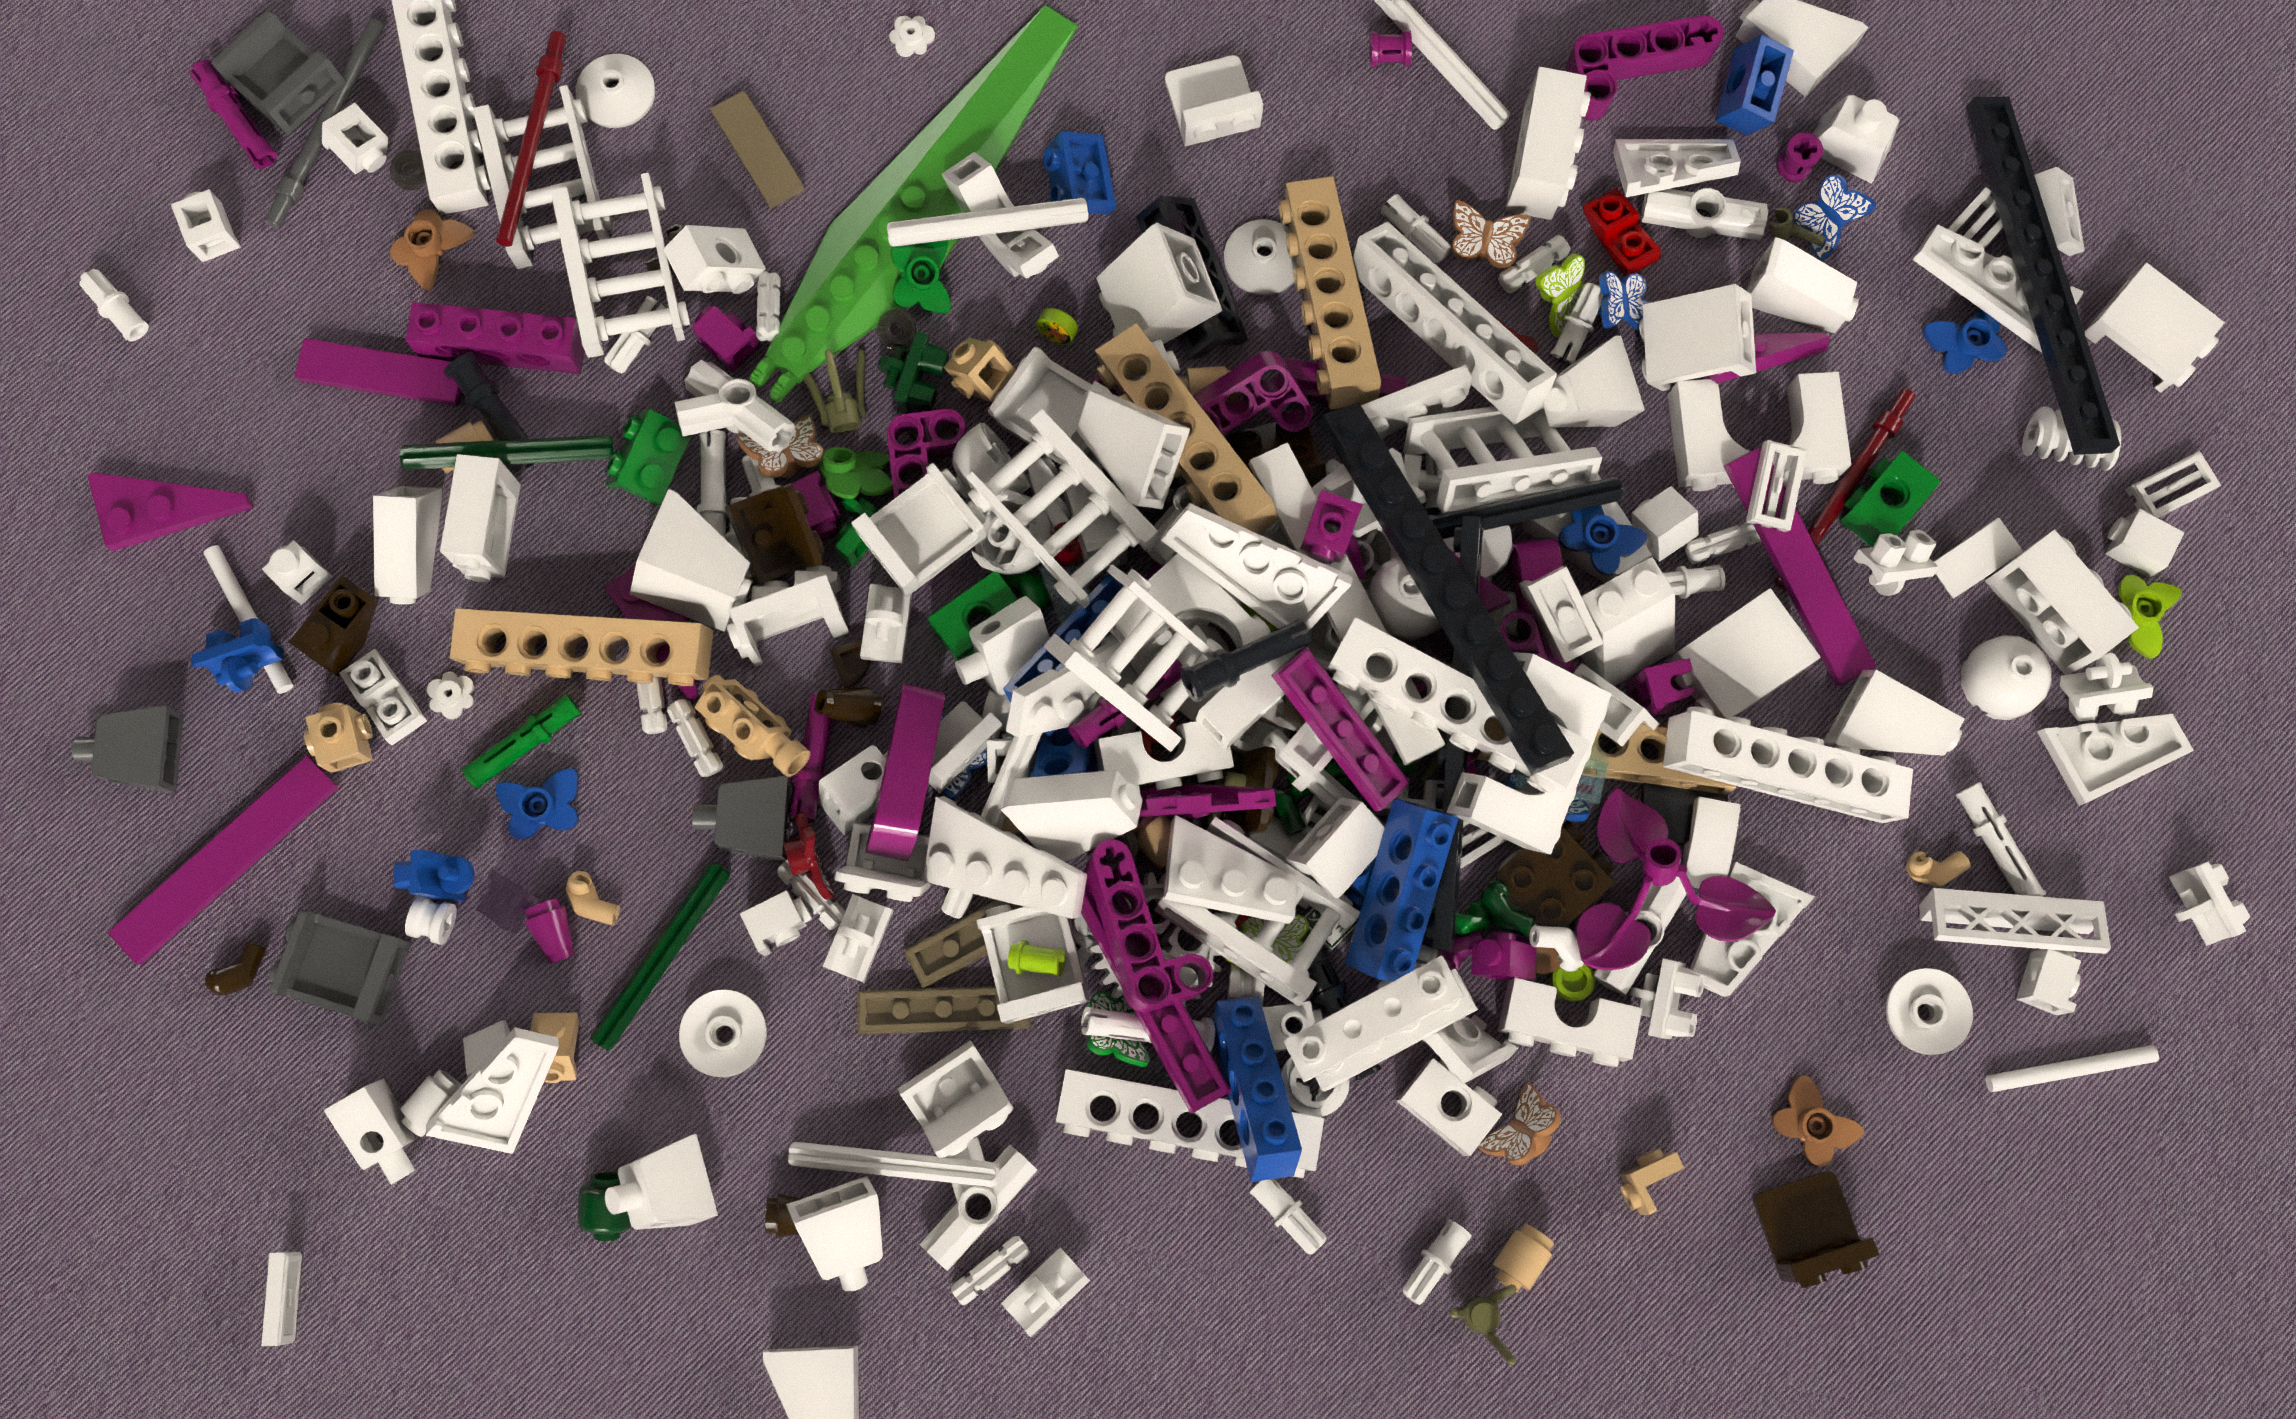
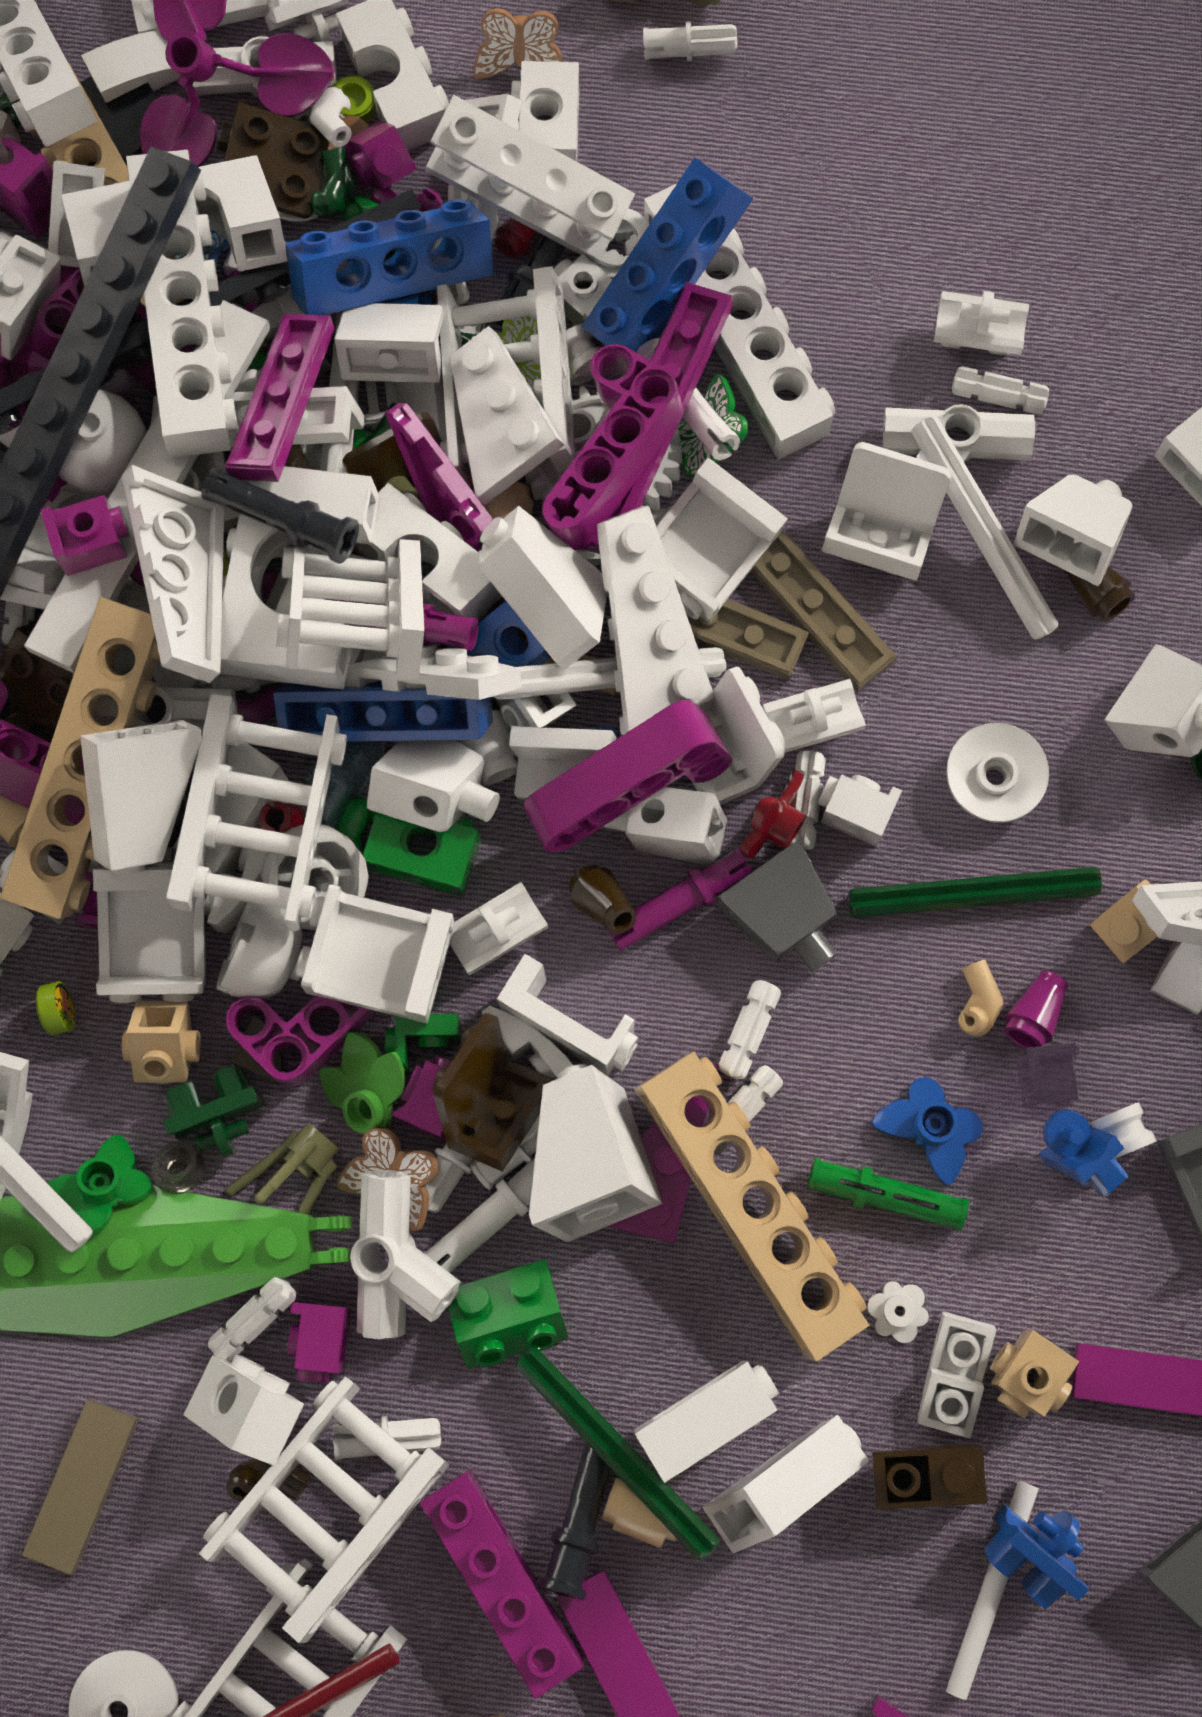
camera: 120 degrees left, 0 degrees up
white brick [262,540,333,605] -> none
tan brick [694,675,810,777] -> none
dark brown tile [829,637,872,688] -> none
lime pin [1008,940,1066,977] -> none
white axle [1250,1179,1327,1255] -> none

